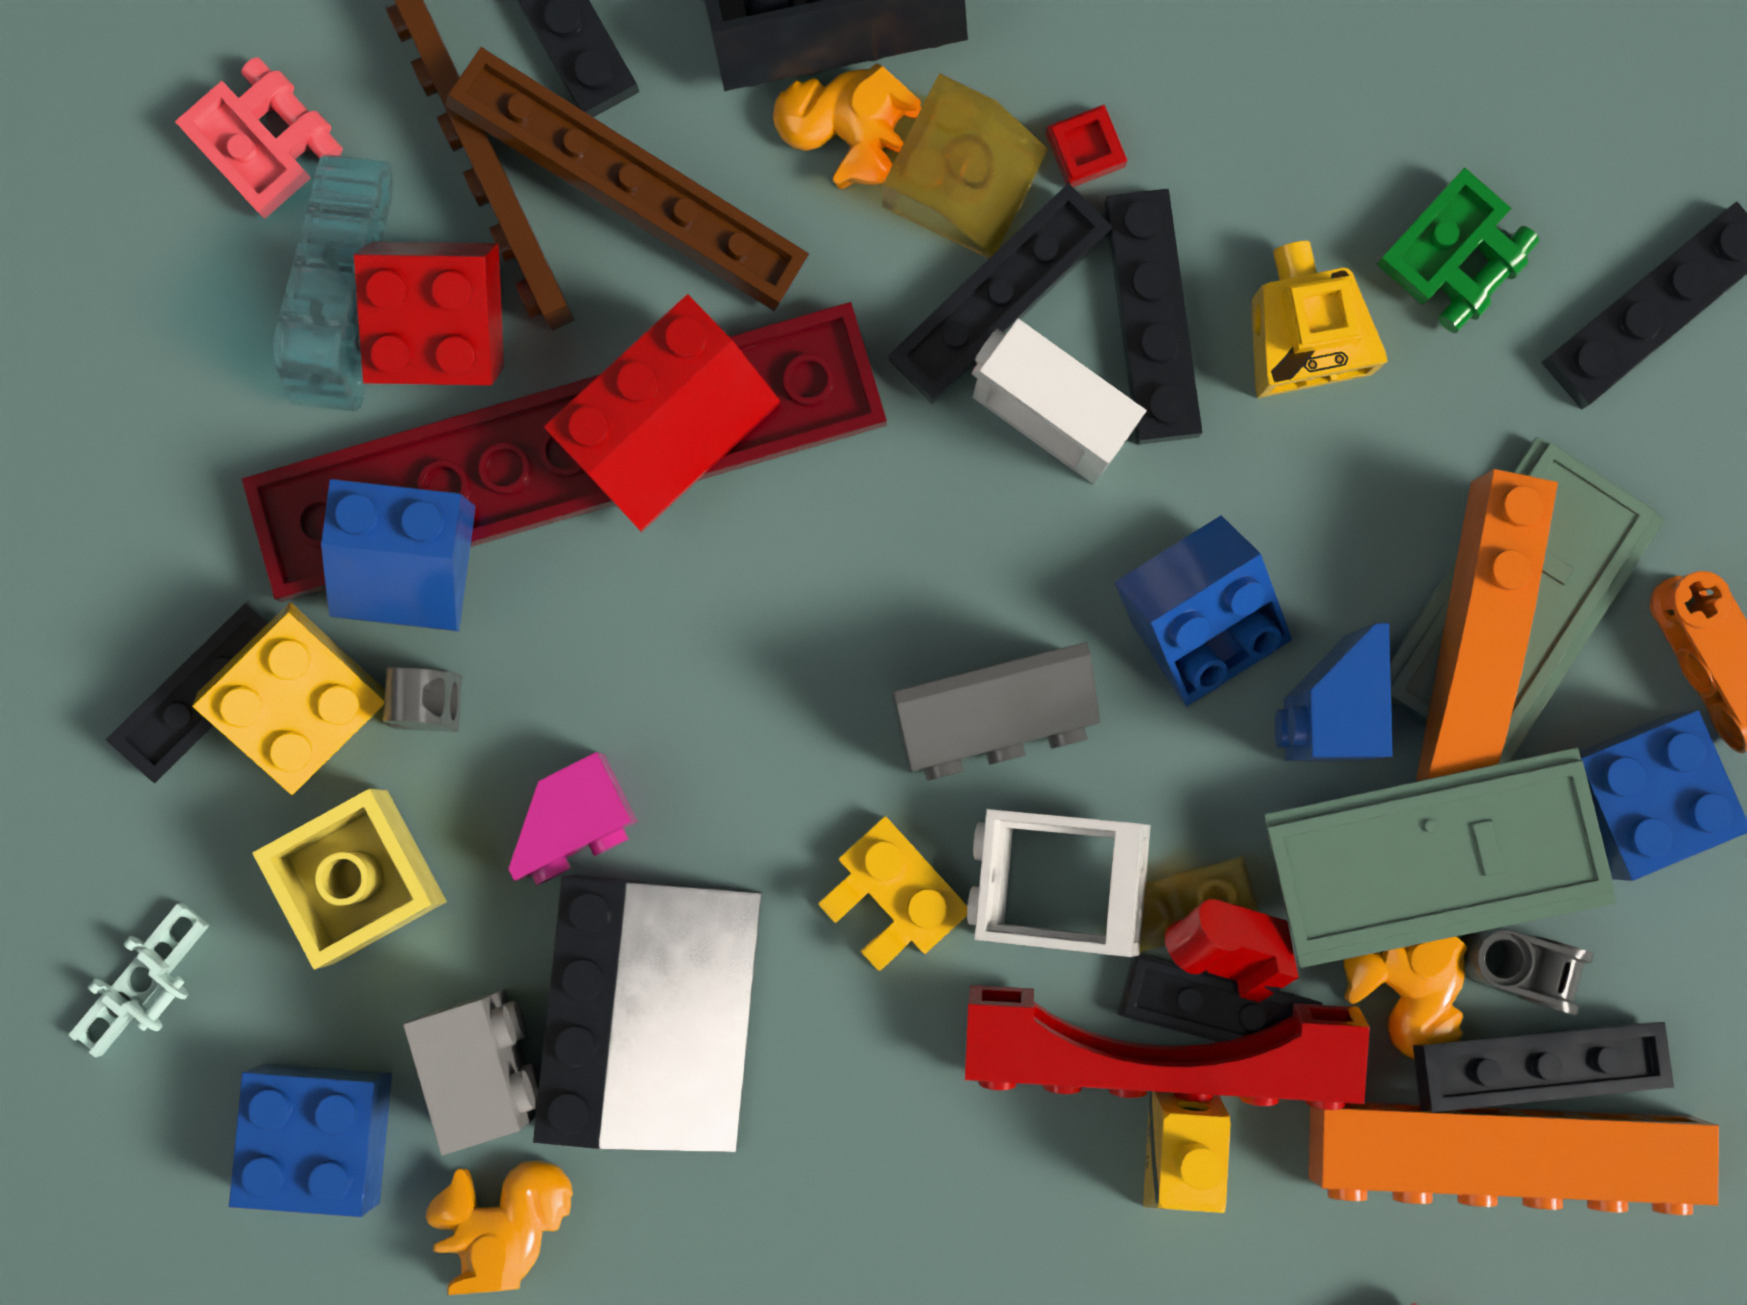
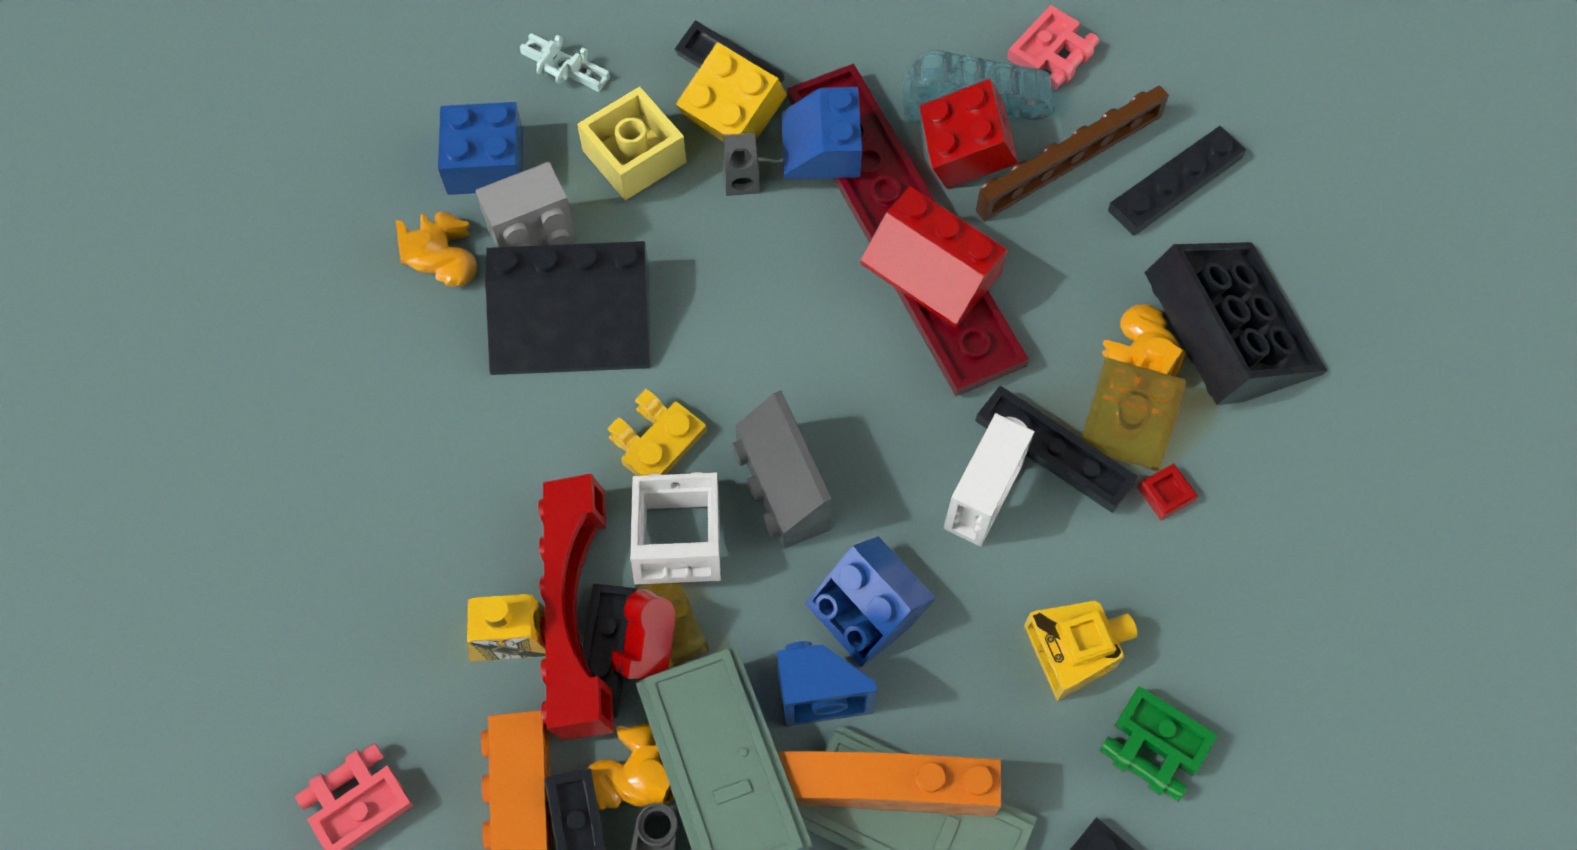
camera: 85 degrees right, 20 degrees down
reddish brown plate [446,47,809,311] -> none
dark pink slope [508,752,638,886] -> none
black plate [1104,188,1203,445] -> none

